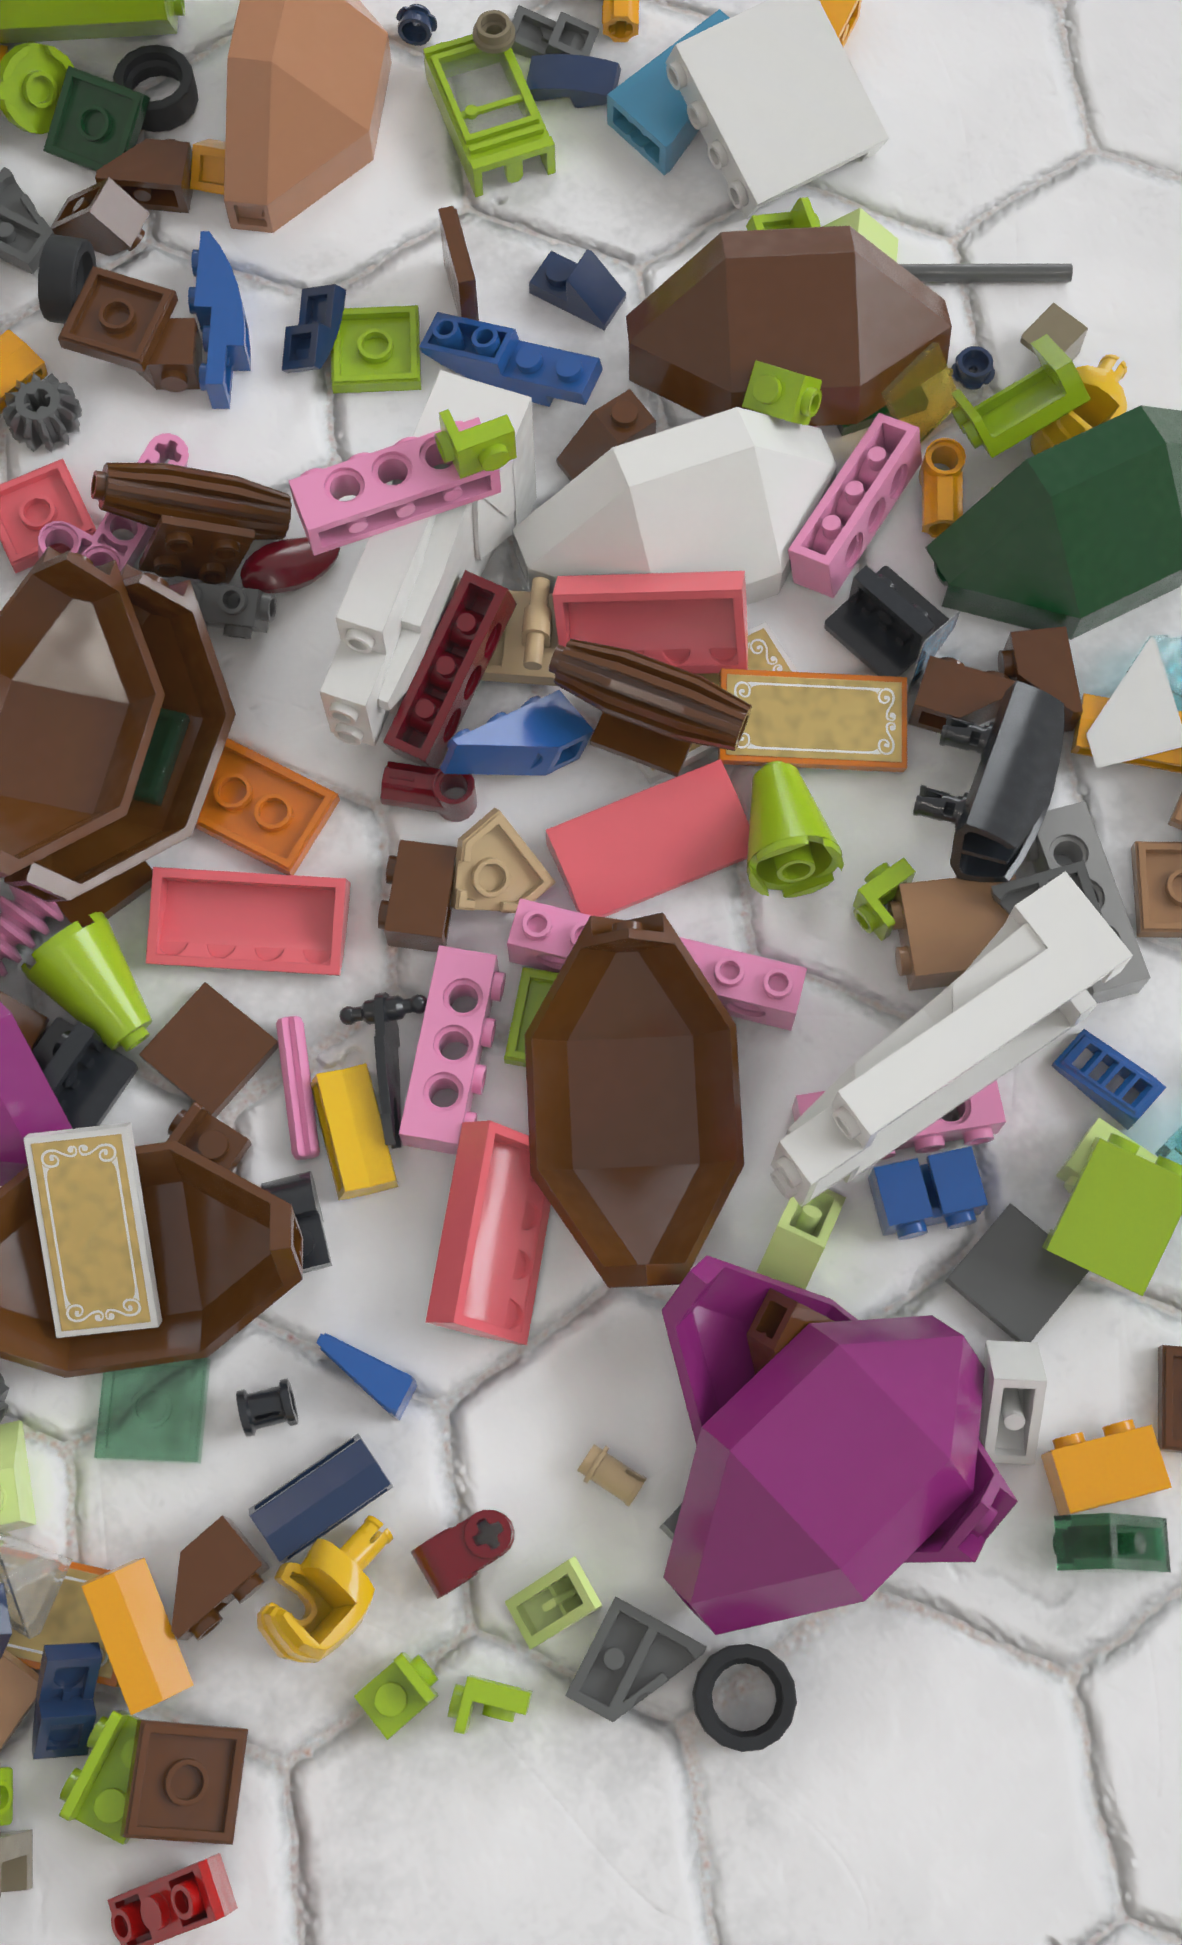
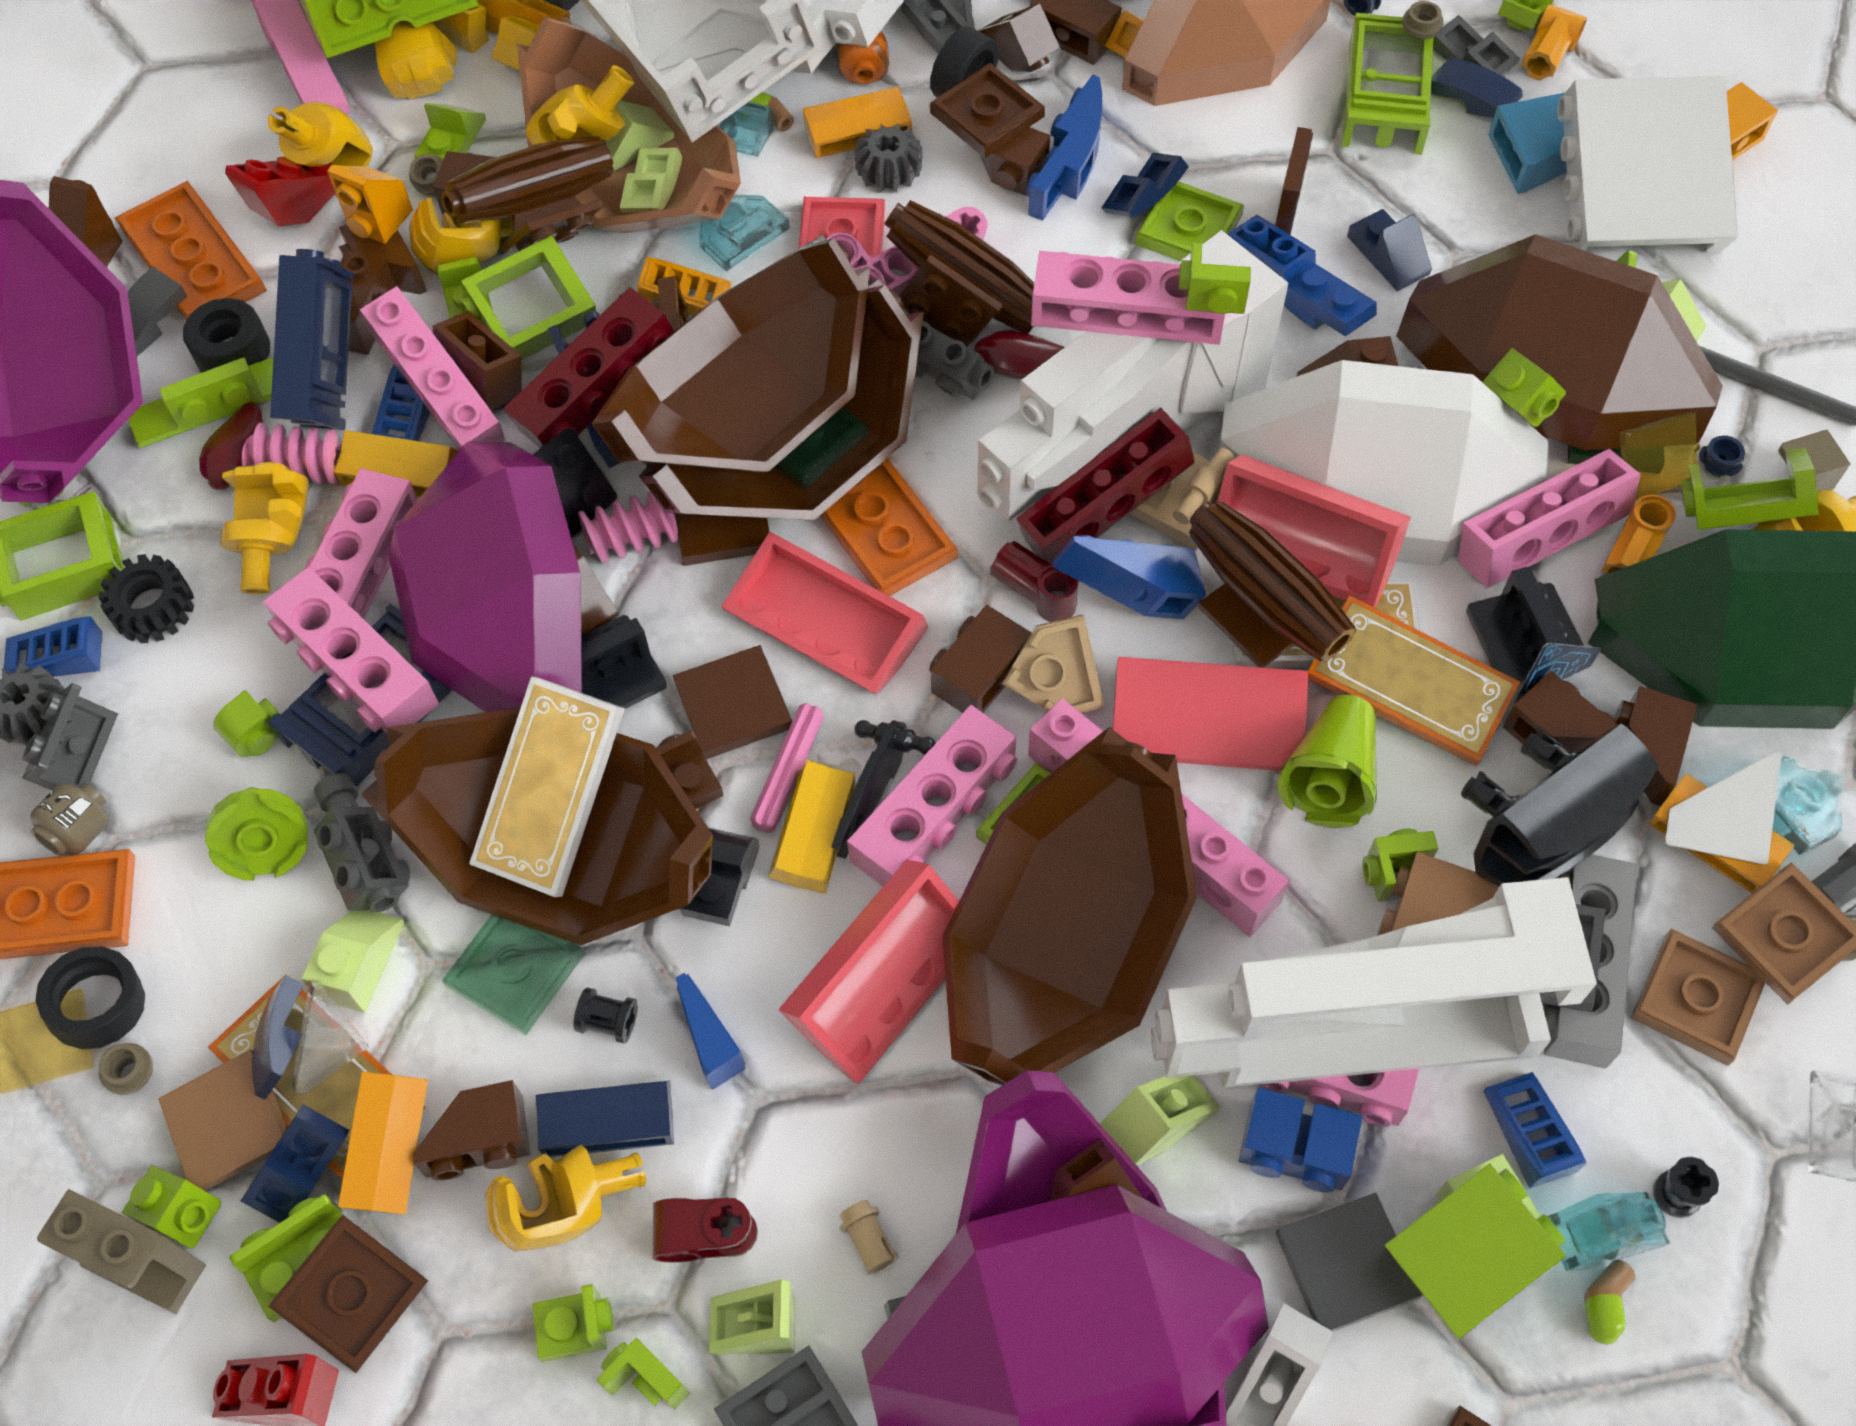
camera: 30 degrees right, 10 degrees down
lime cone [21,912,152,1052] -> none

